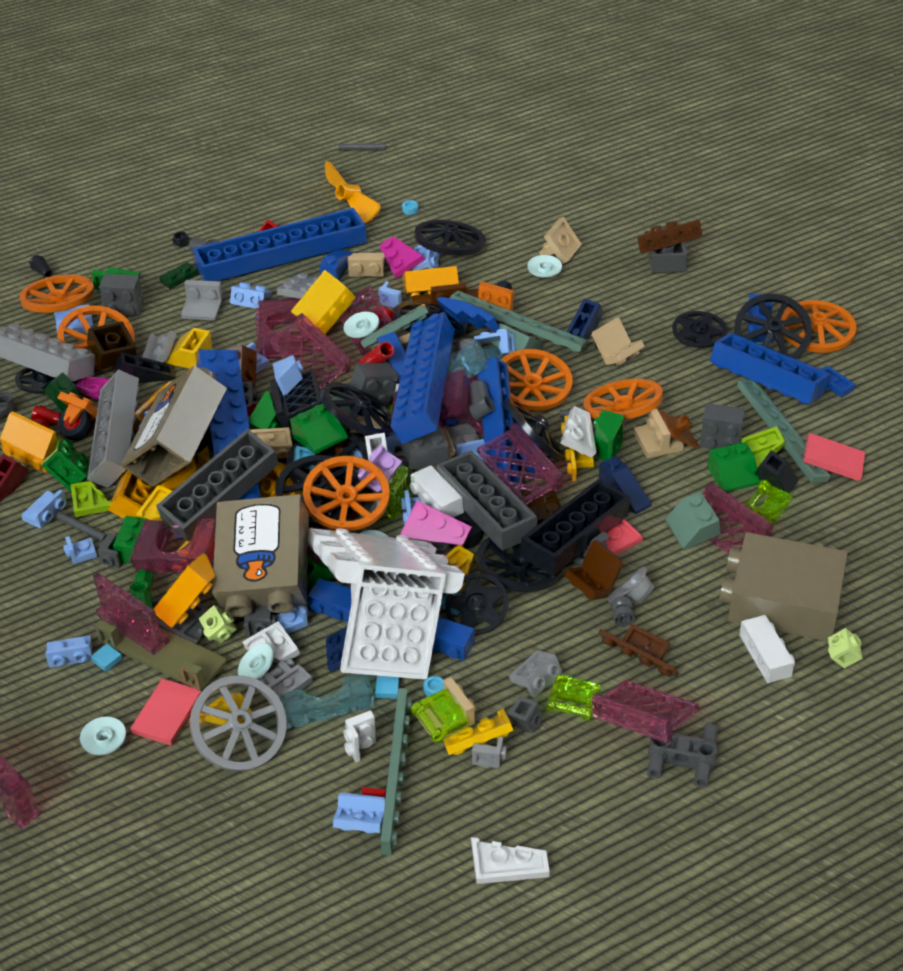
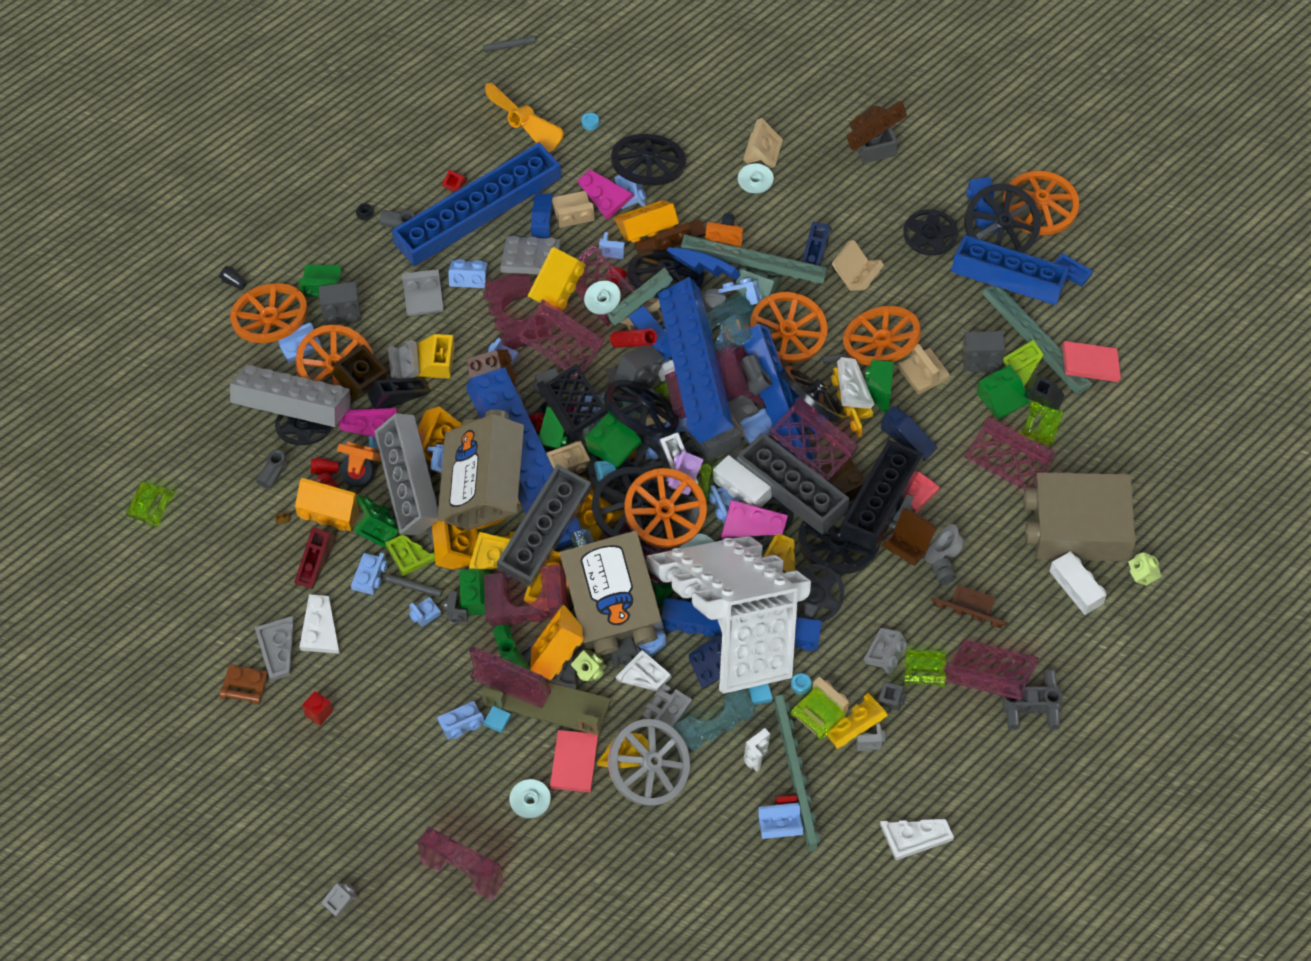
camera: 15 degrees left, 15 degrees up
dark green slope [43,372,80,412] -> none
dark green plate [159,262,198,289] -> none
light aqua dish [238,643,274,680] -> none
light blue slope [273,355,304,396] -> none
dark orange piece [658,410,699,449] -> none
sand green slope [665,491,721,551] -> none

